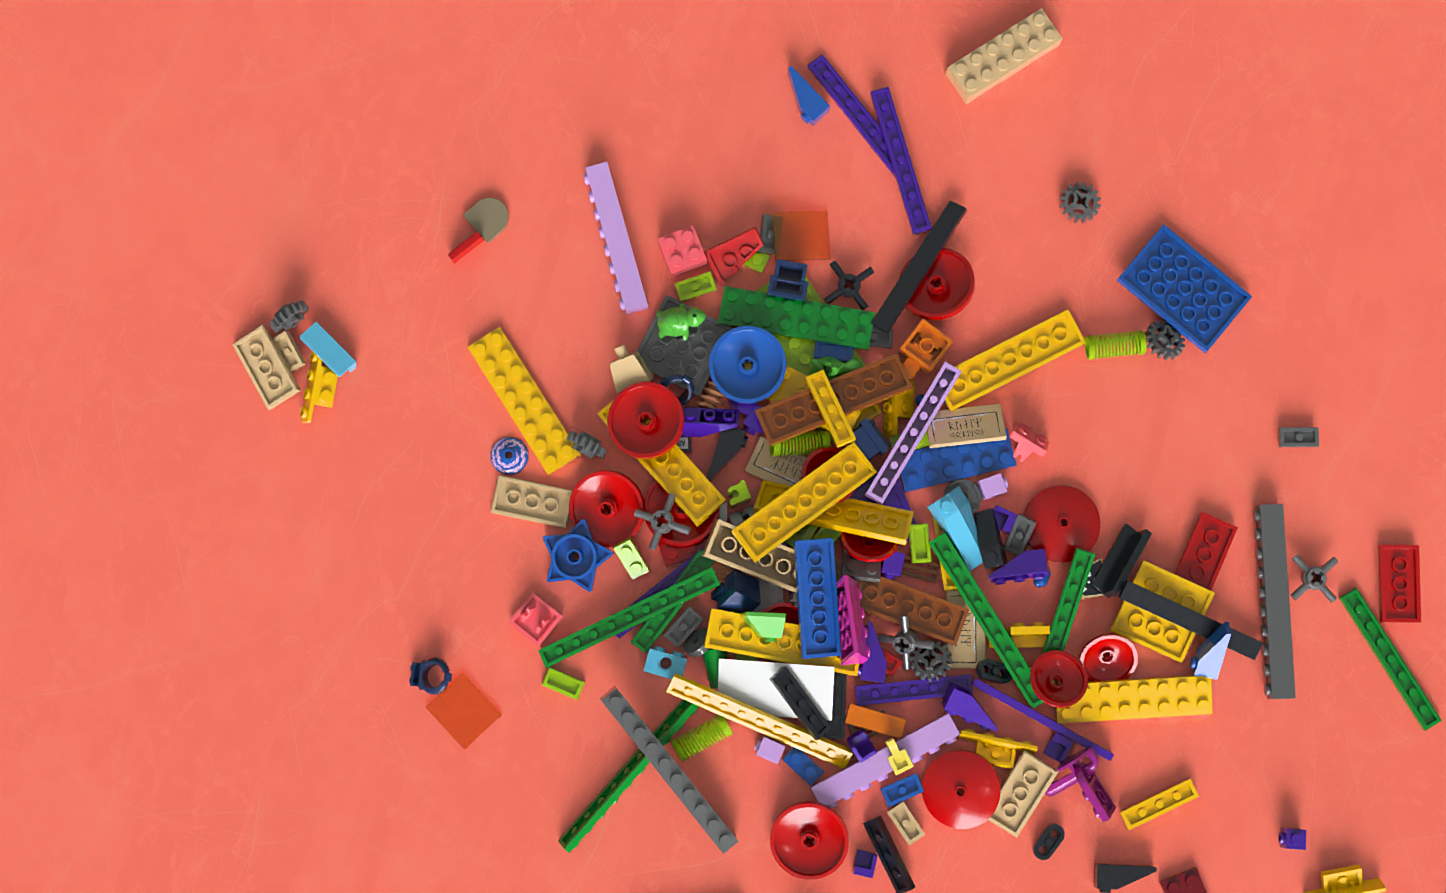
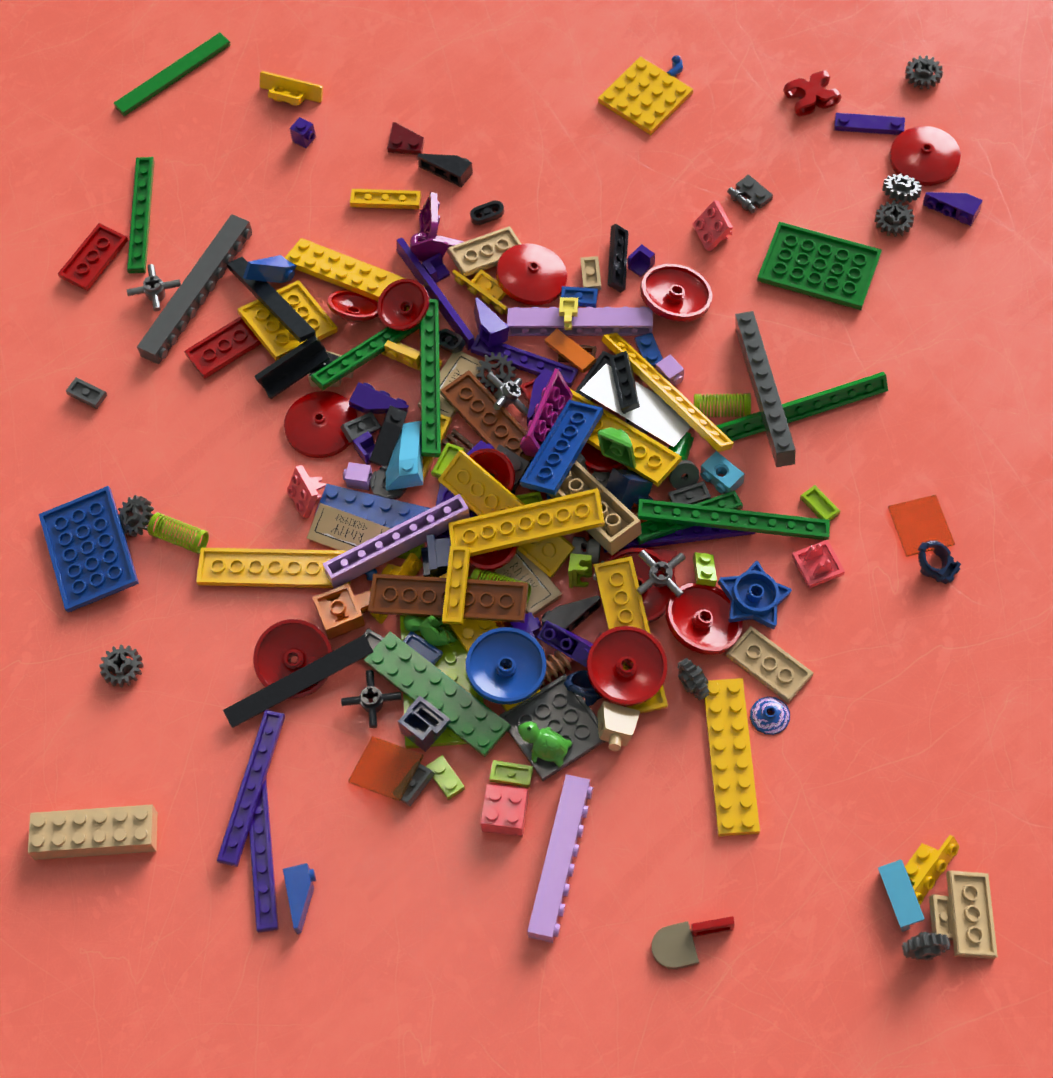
camera: 145 degrees left, 20 degrees down
red wing [704,227,764,286] -> none
dark purple panel [846,728,877,763] -> none

